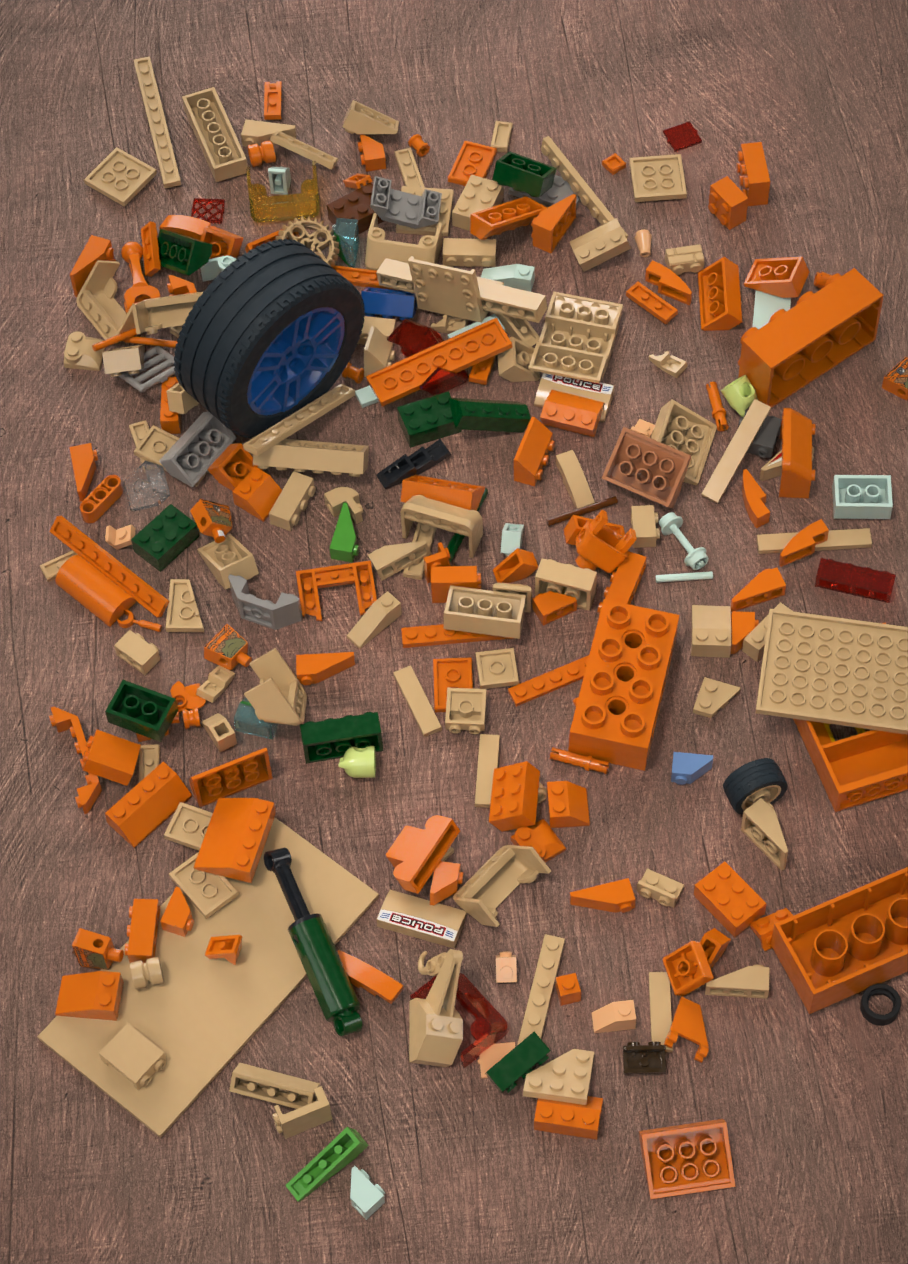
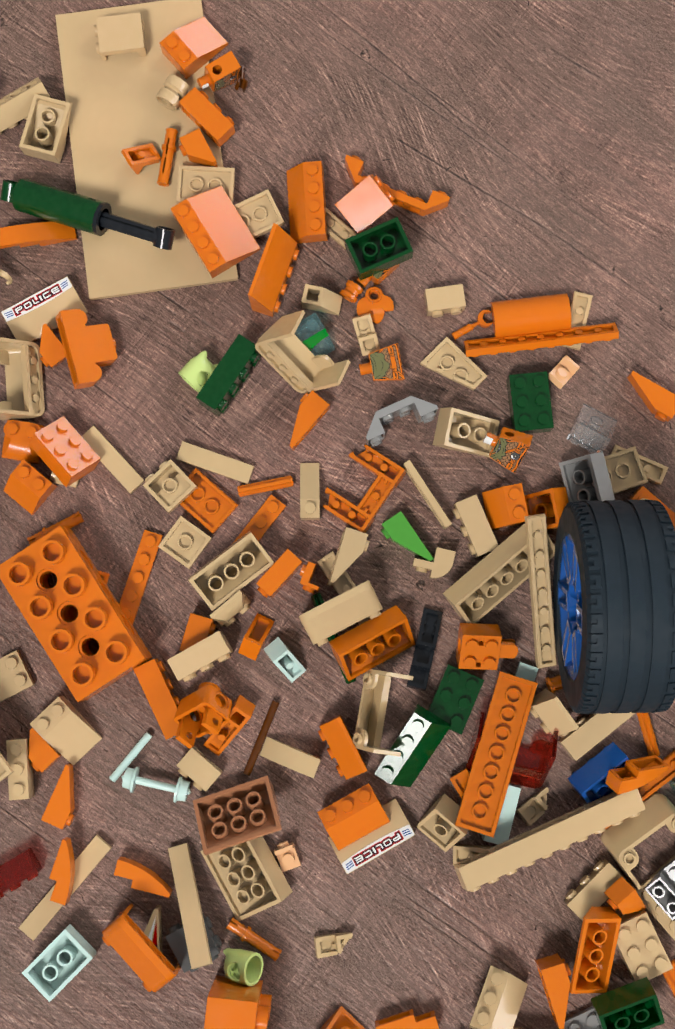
camera: 135 degrees right, 25 degrees up
orange beam [80,475,123,523] -> none
tan bracket [408,256,504,323] -> none
light aqua slope [481,264,535,292] -> none
tan slope [528,292,623,384] -> none
orange plate [626,281,678,325] -> none
none -> tan slope [19,94,71,164]
none -> orange pin [157,128,178,187]
none -> orange axle [237,476,294,497]
none -> tan windscreen [353,669,413,757]
none -> tan tile [403,460,452,529]
none -> orange brick [456,623,518,670]
none -> orange slope [604,876,646,915]
none -> orange slope [605,755,669,795]

